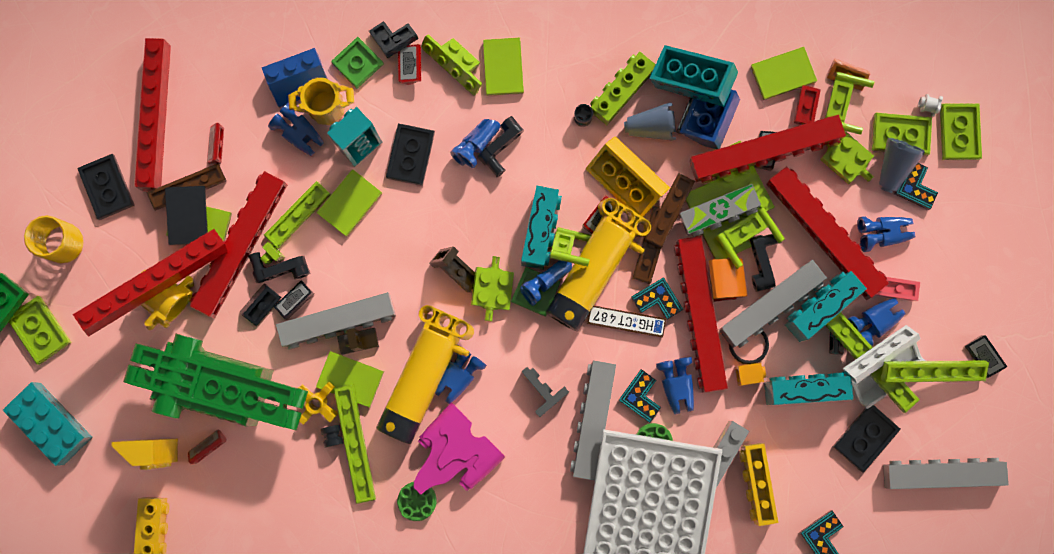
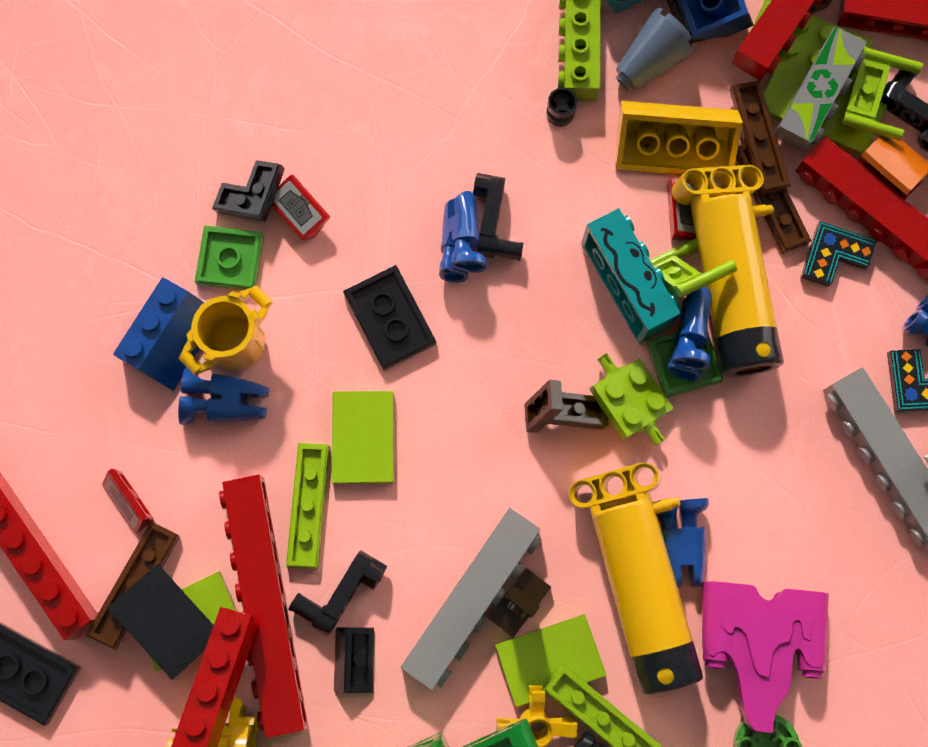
camera: 40 degrees left, 5 degrees down
lime tile [260,242,285,265] -> none
slope [274,280,315,320] -> none
teal brick [327,106,382,167] -> none
lime bracket [421,34,482,96] -> none
lime tile [483,37,524,96] -> none
dark grey bracket [521,367,569,417] -> none
tile [587,306,666,338] -> none

